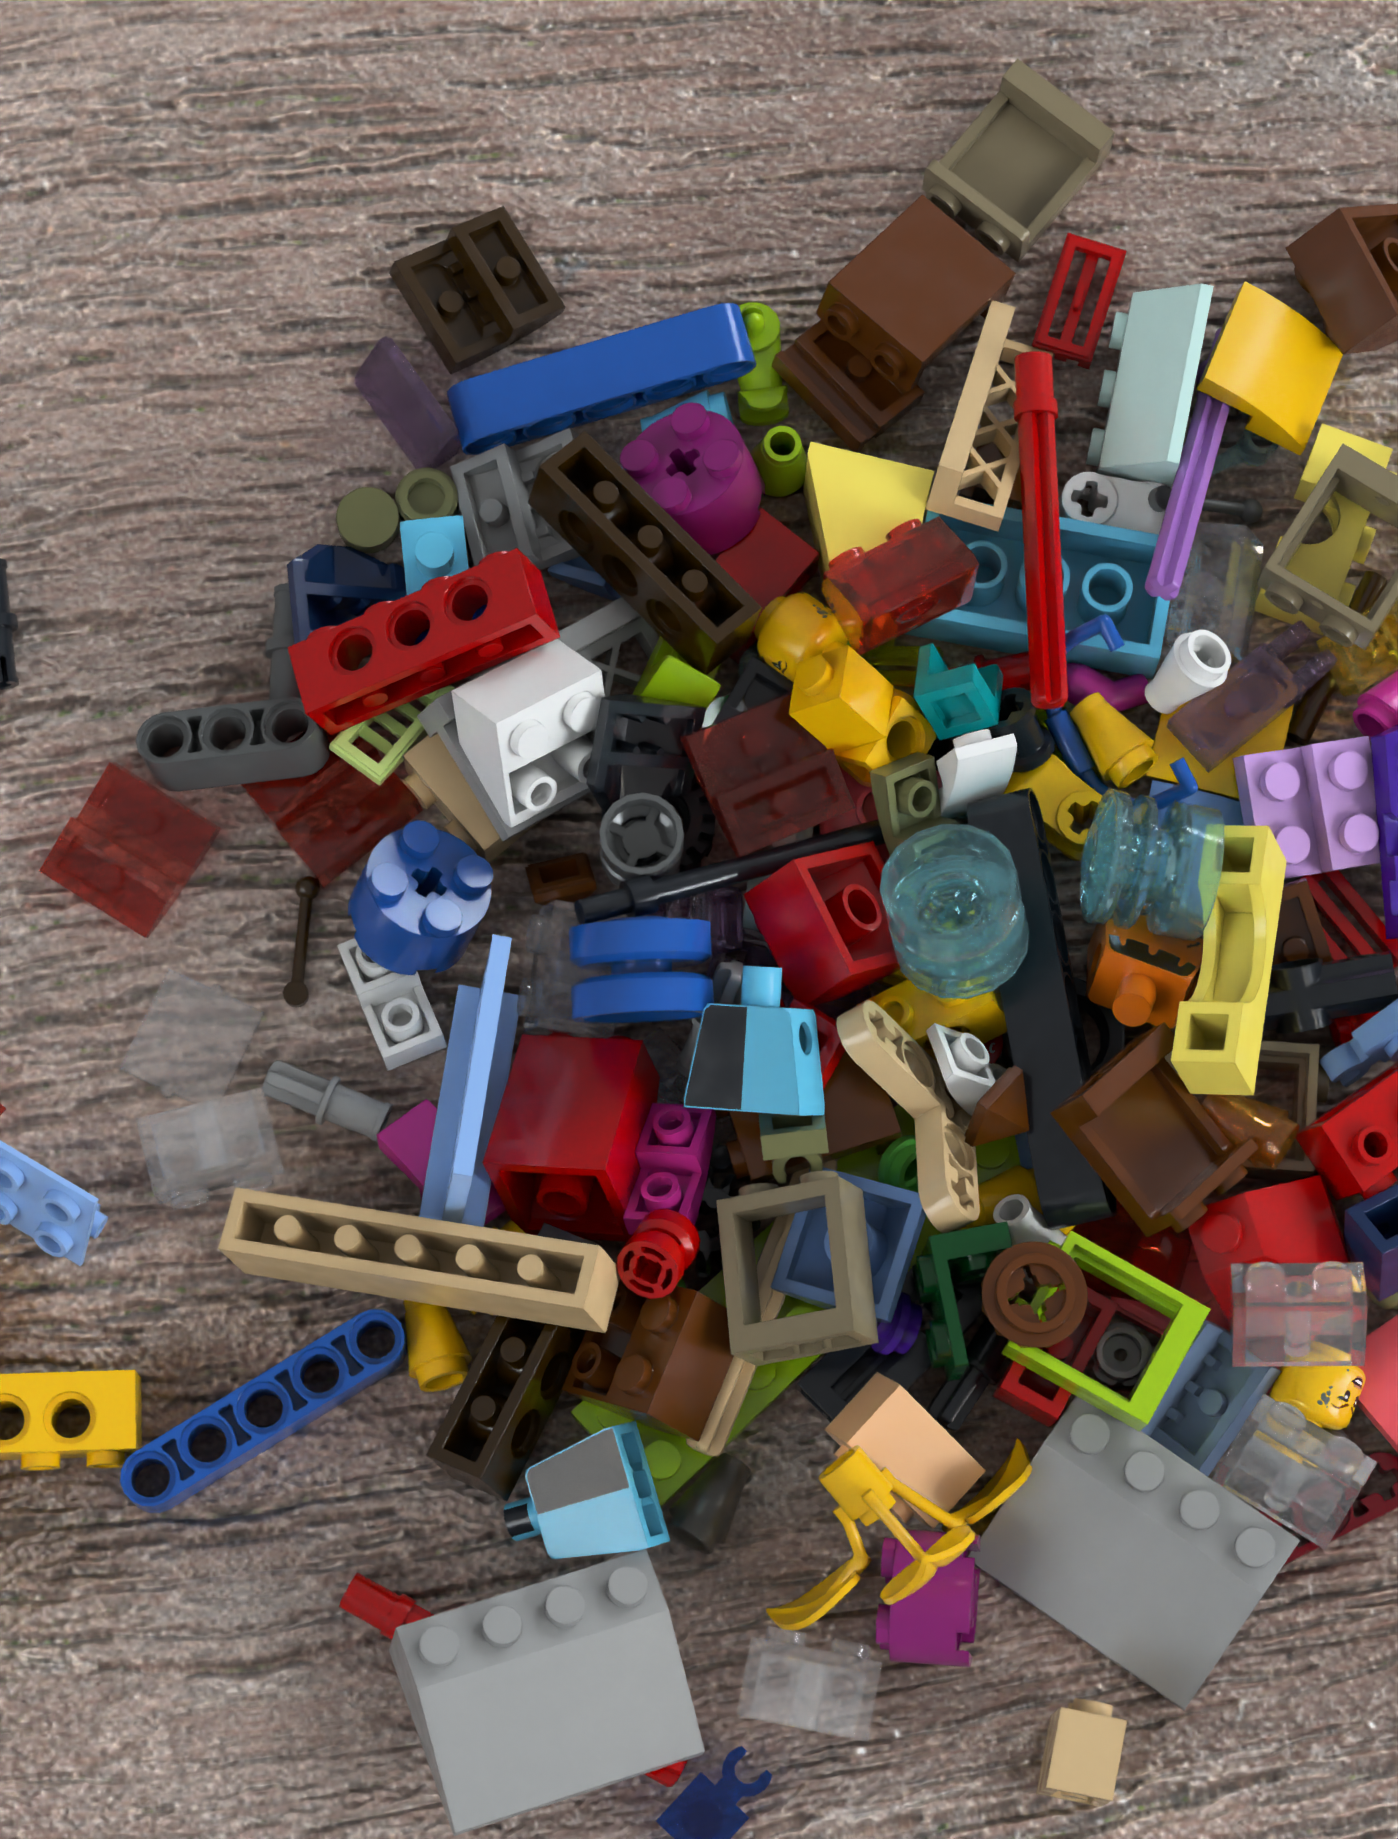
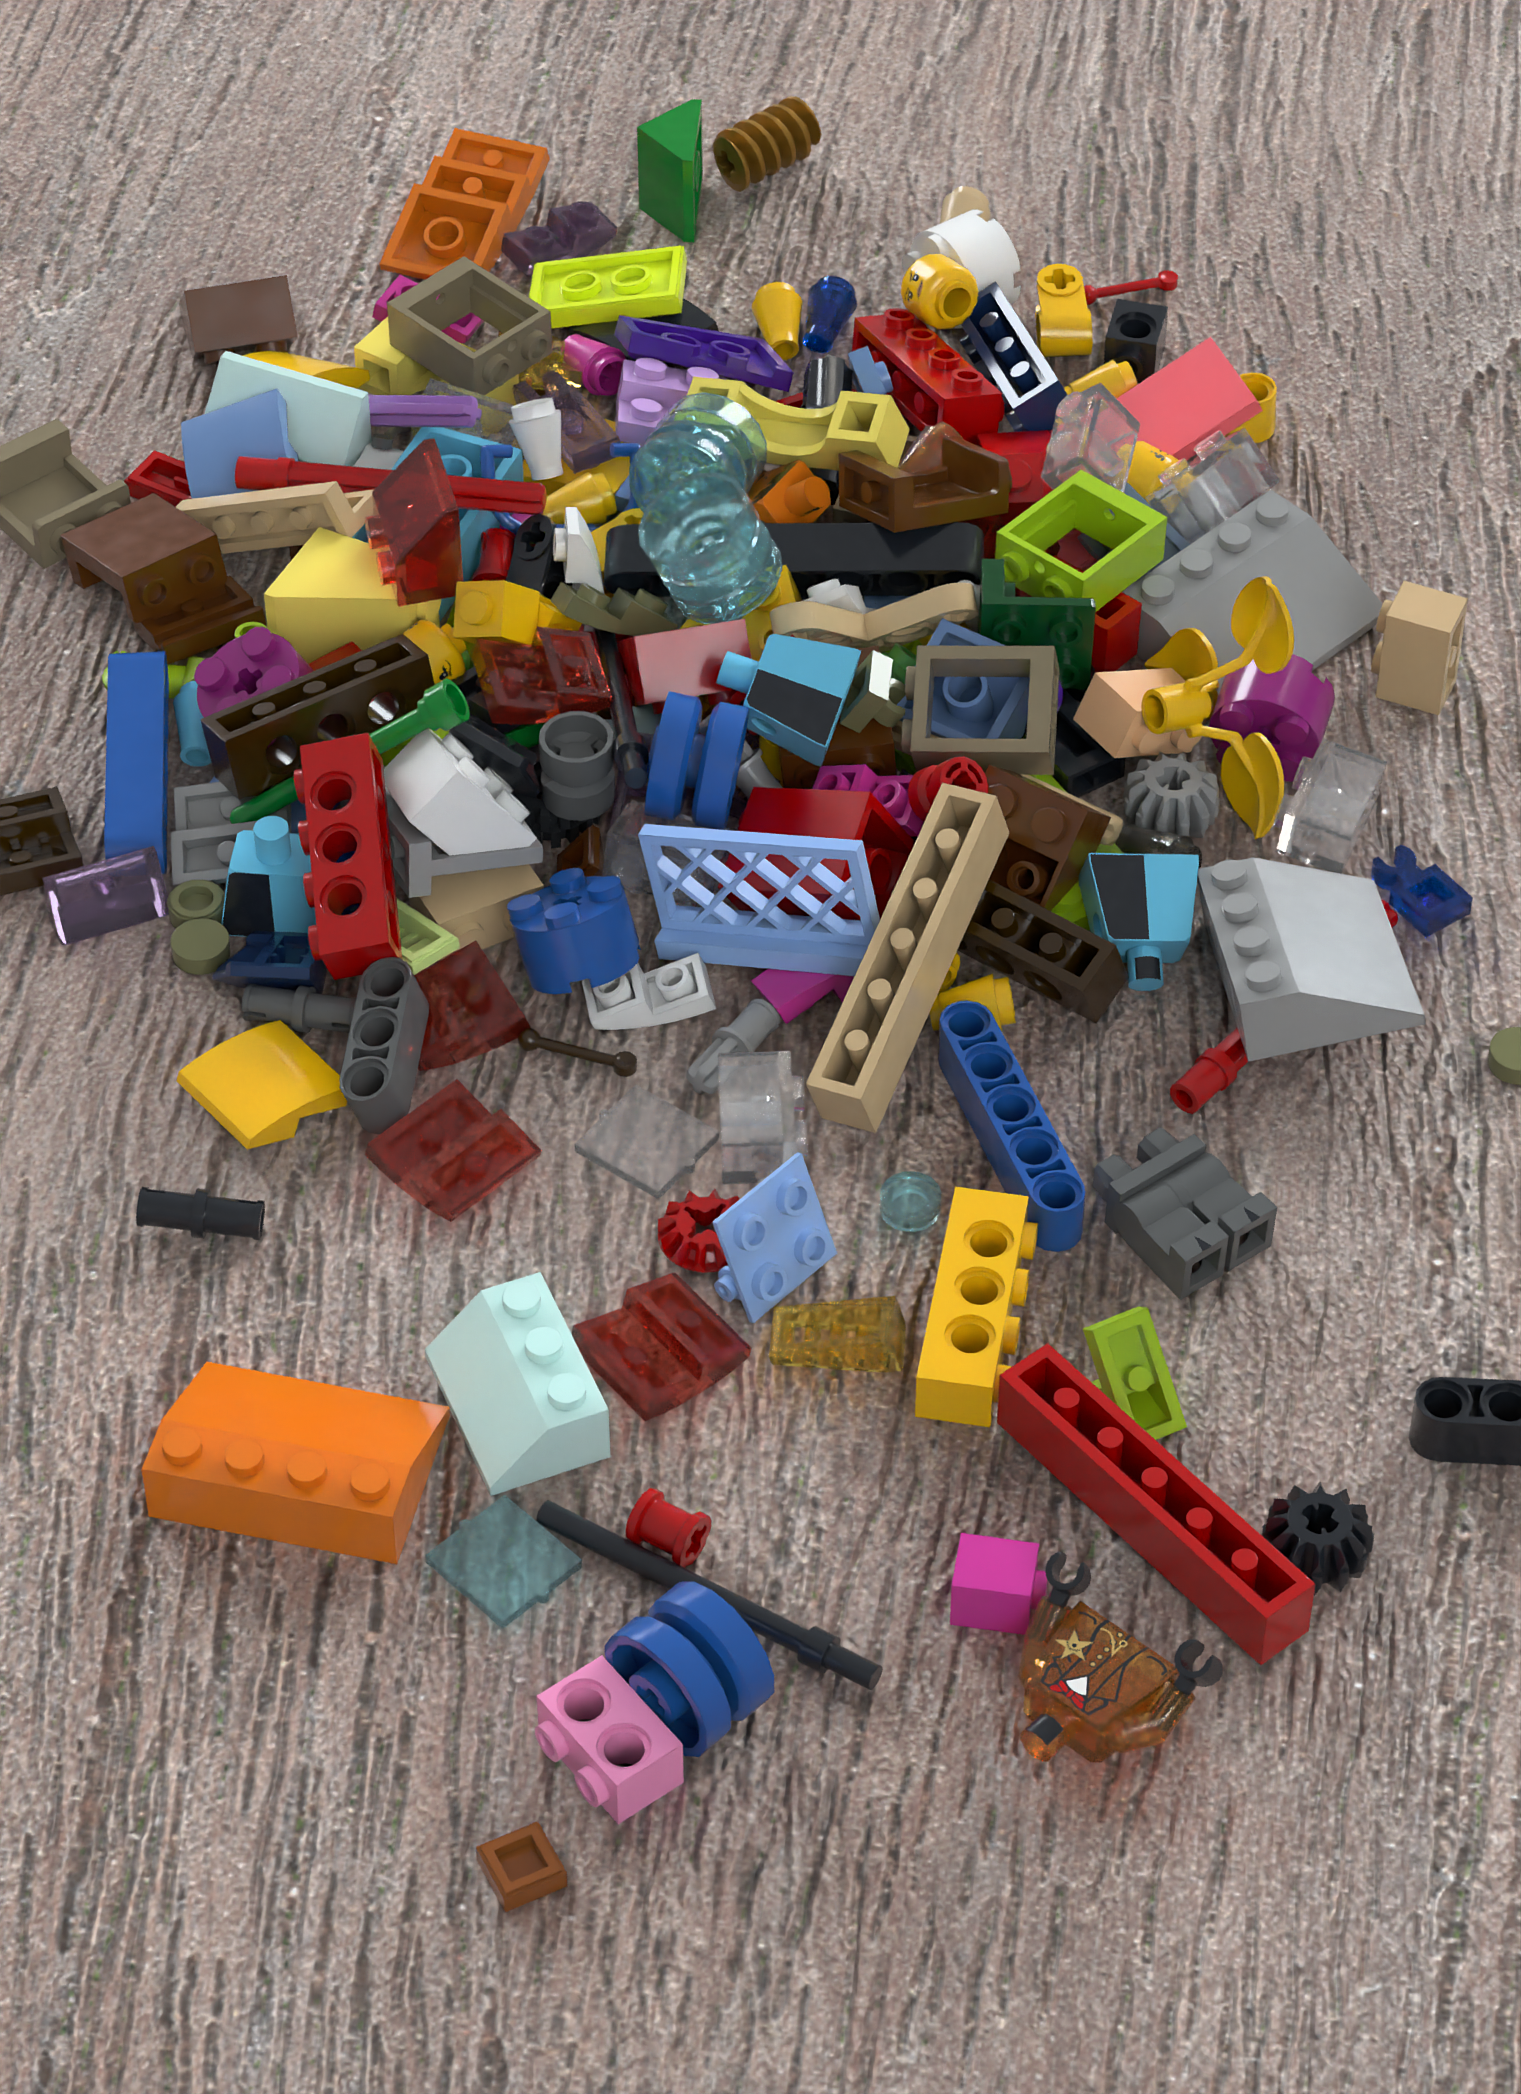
camera: 75 degrees left, 30 degrees down
teal panel [914,643,1003,740] -> none
reddish brown slope [964,1065,1029,1147] -> none
reddish brown gear [981,1241,1088,1348] -> none
none -> yellow slope [176,1020,347,1150]
none -> medium blue slope [181,388,298,499]
none -> green piece [230,679,470,824]
none -> red gear [658,1188,739,1273]
none -> clear light blue tile [880,1171,941,1232]
none -> dark grey hips [1093,1127,1277,1300]
none -> light grey gear [1123,752,1220,846]

